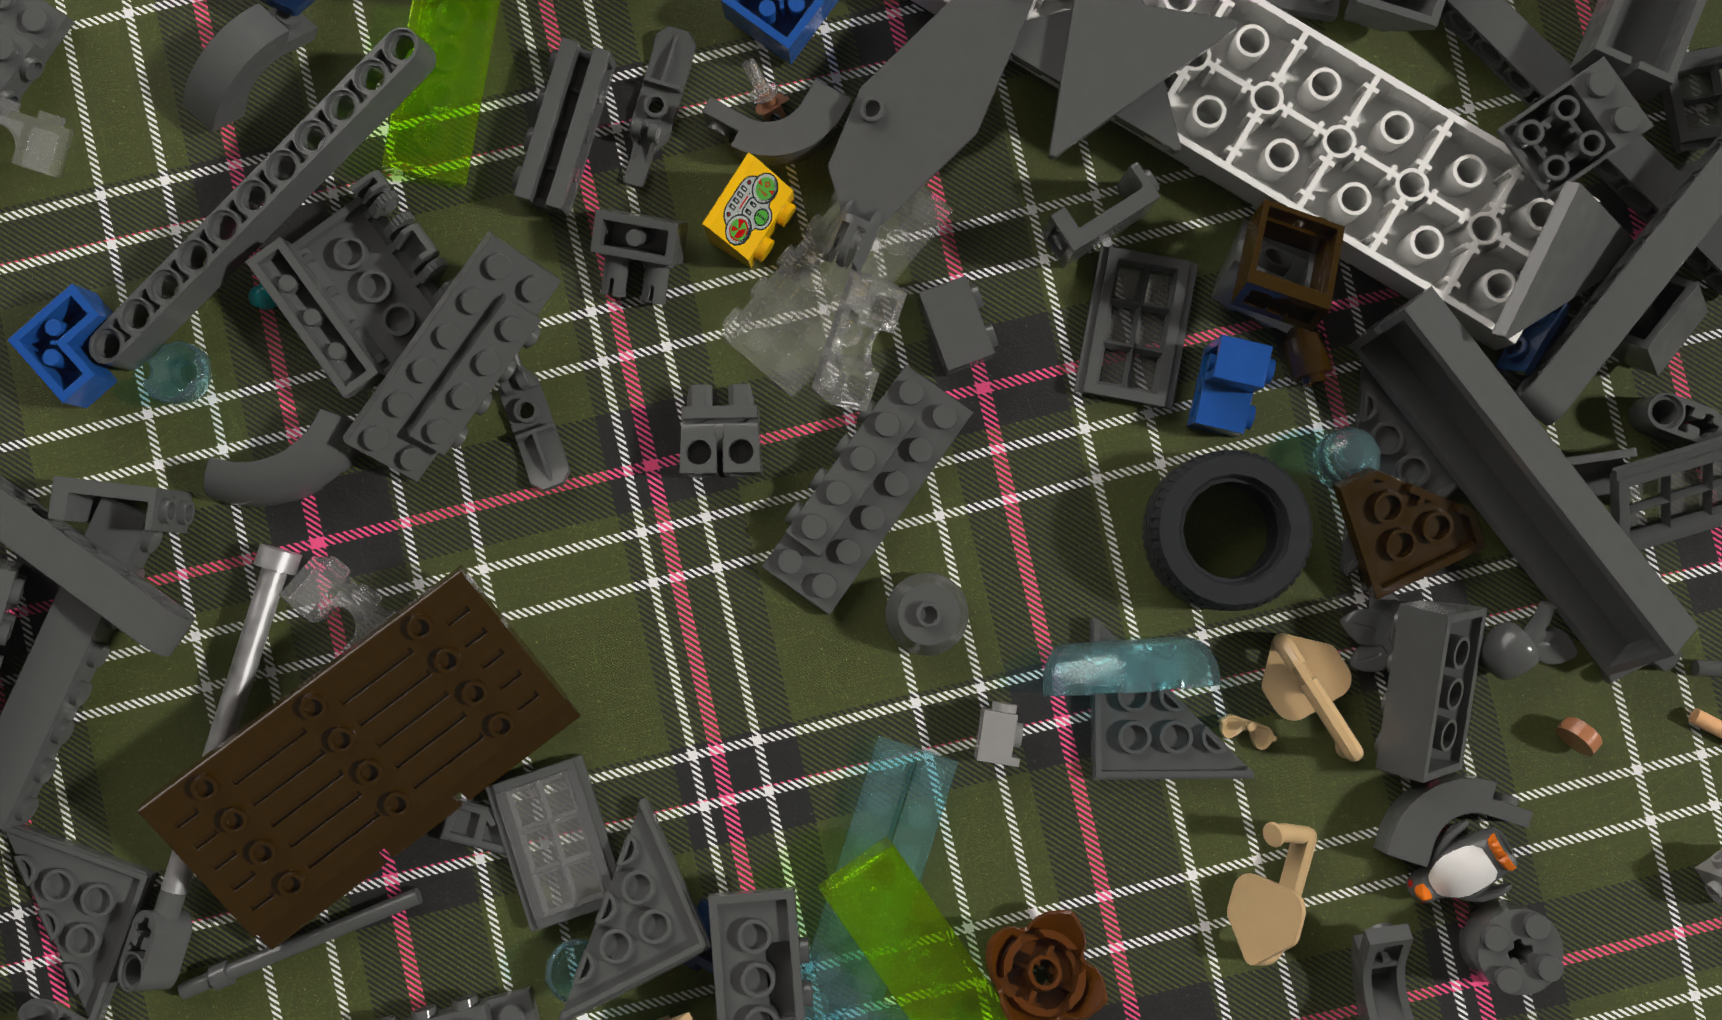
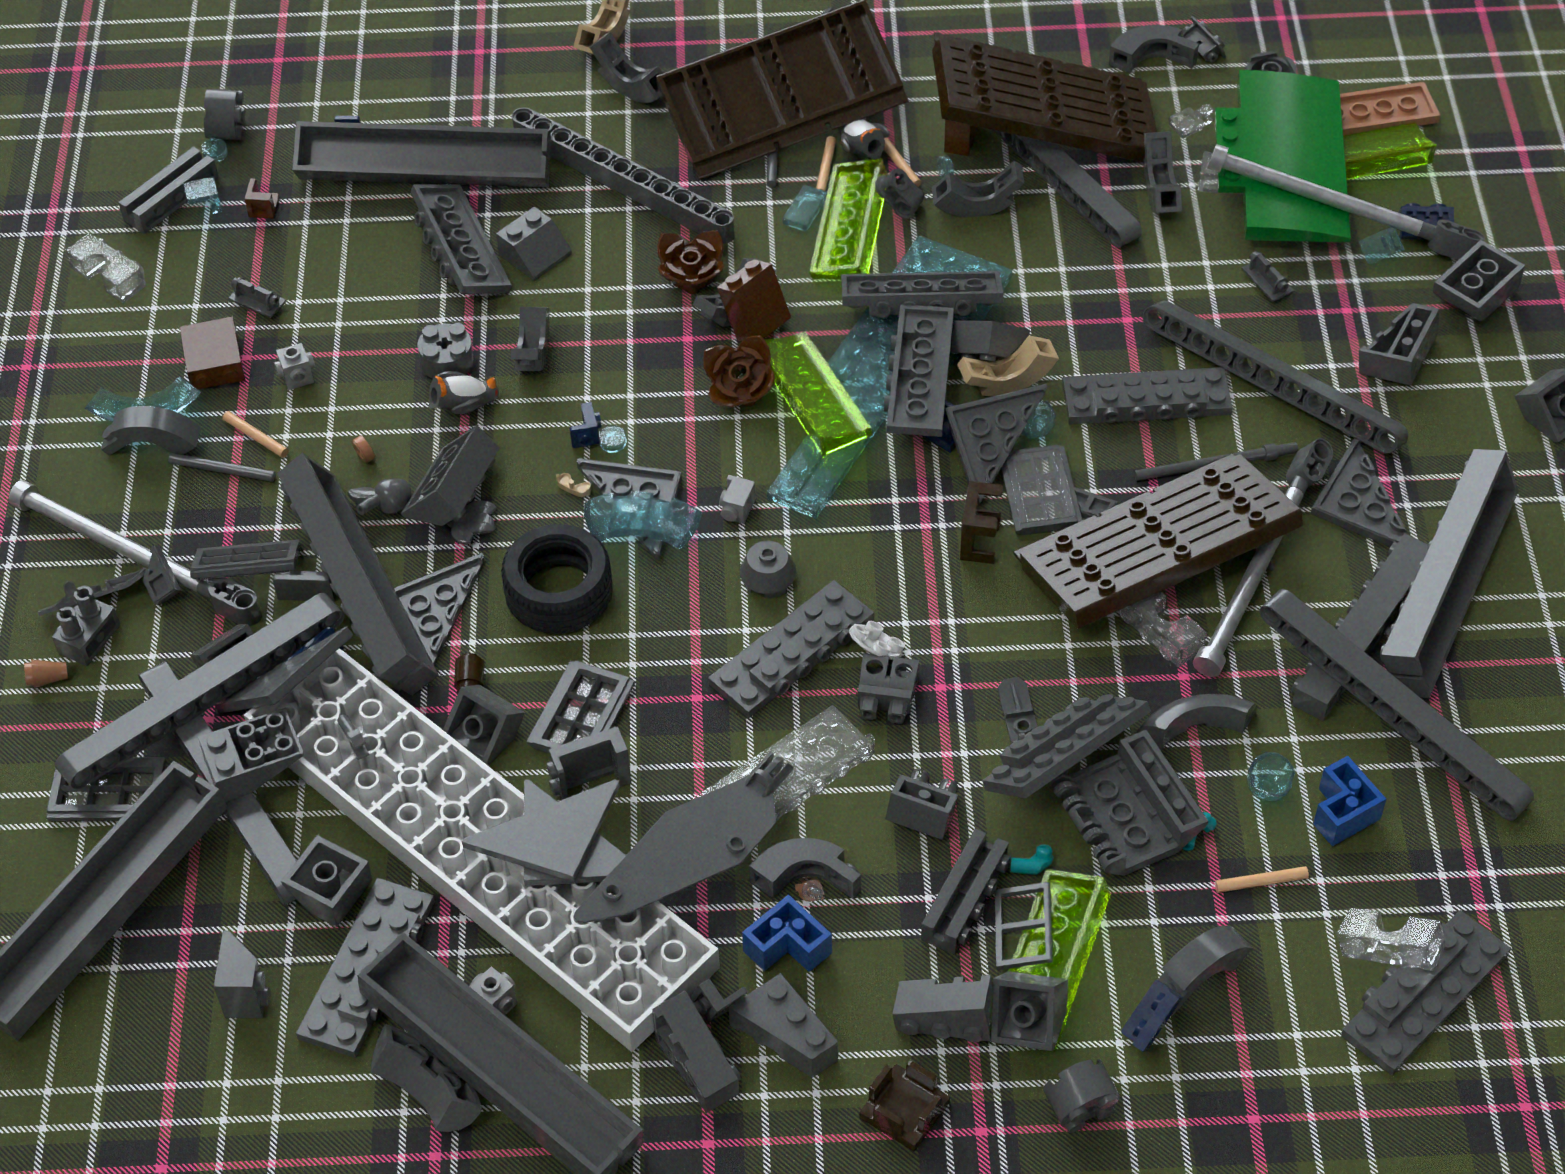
camera: 165 degrees left, 35 degrees down
dark grey panel [48,476,195,533] -> none
dark grey beam [89,27,436,371] -> none
dark grey piece [623,26,697,189] -> none
slope [702,153,797,268] -> none
clear arch [812,269,907,412] -> none
dark grey brick [917,275,999,376] -> none
blue brick [1186,335,1276,438] -> none
tan piece [1227,822,1317,966] -> none
dark brown window [1231,199,1345,332] -> none
tan piece [1262,633,1364,762] -> none
clear light blue hair [1312,427,1381,491] -> none
dark brown plate [1332,467,1486,600] -> none
dark grey arch [1373,774,1533,867] -> none
none -> dark grey bar [337,714,369,760]
none -> dark blue bracket [569,402,602,448]
none -> clear light blue tile [599,425,627,452]
none -> white dish [849,621,905,660]
none -> dark brown panel [960,481,1003,564]
none -> window [995,882,1053,970]
none -> teal arm [1010,844,1054,875]
none -> light nougat bar [1215,866,1309,893]

